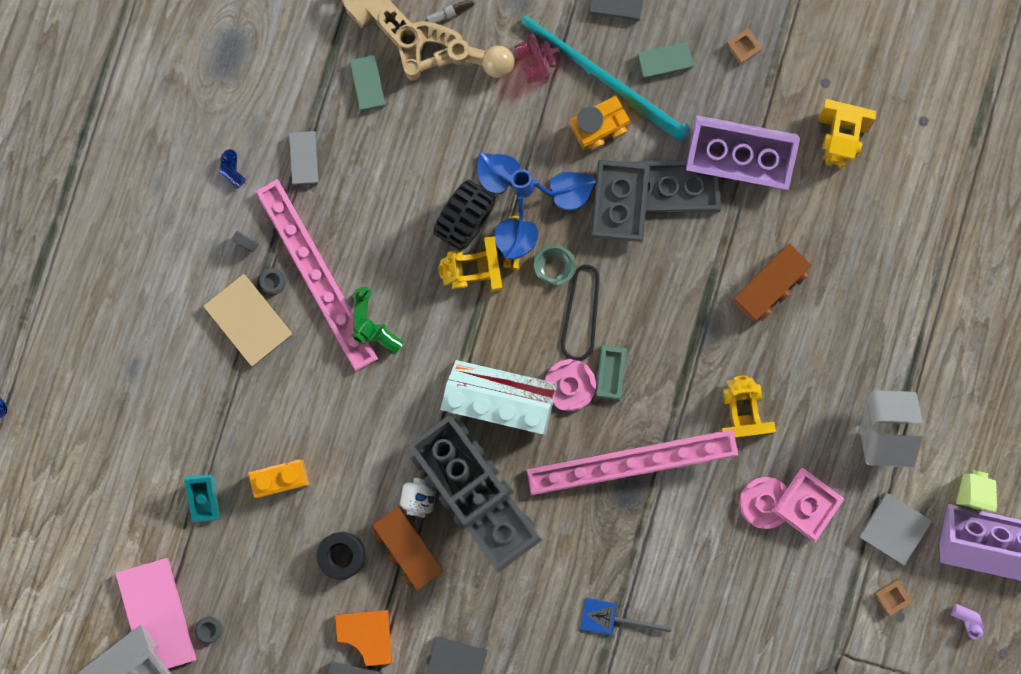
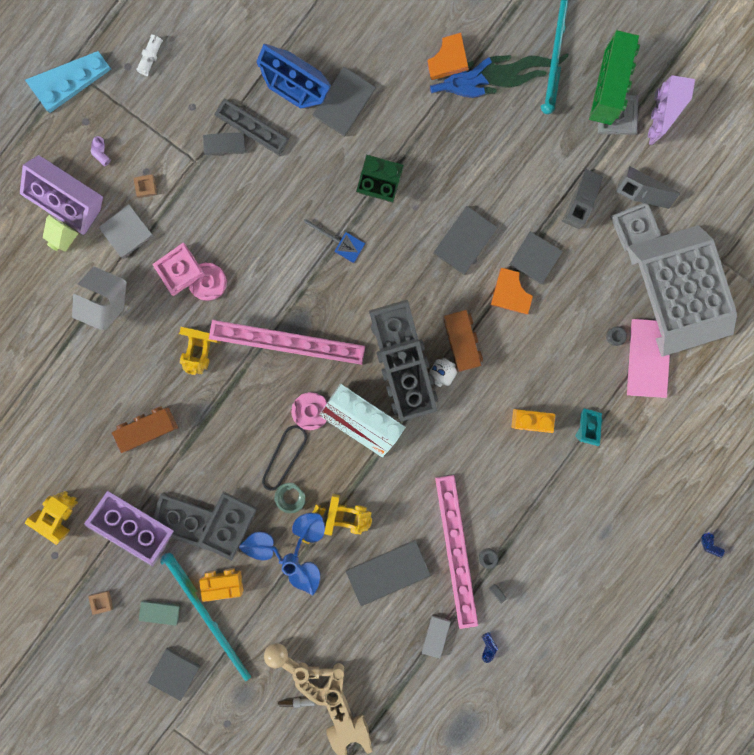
camera: 160 degrees left, 5 degrees up
tan tile [203,274,294,367] -> none
black tyre [316,532,366,580] -> none
sand green tile [350,55,386,111] -> none
green pin [351,287,404,355] -> none
black tyre [433,179,495,252] -> none
clear pink hips [515,33,560,84] -> none
dark grey tile [577,106,603,134] -> none
sand green tile [595,345,627,401] -> none
none -> dark grey tile [346,540,431,606]

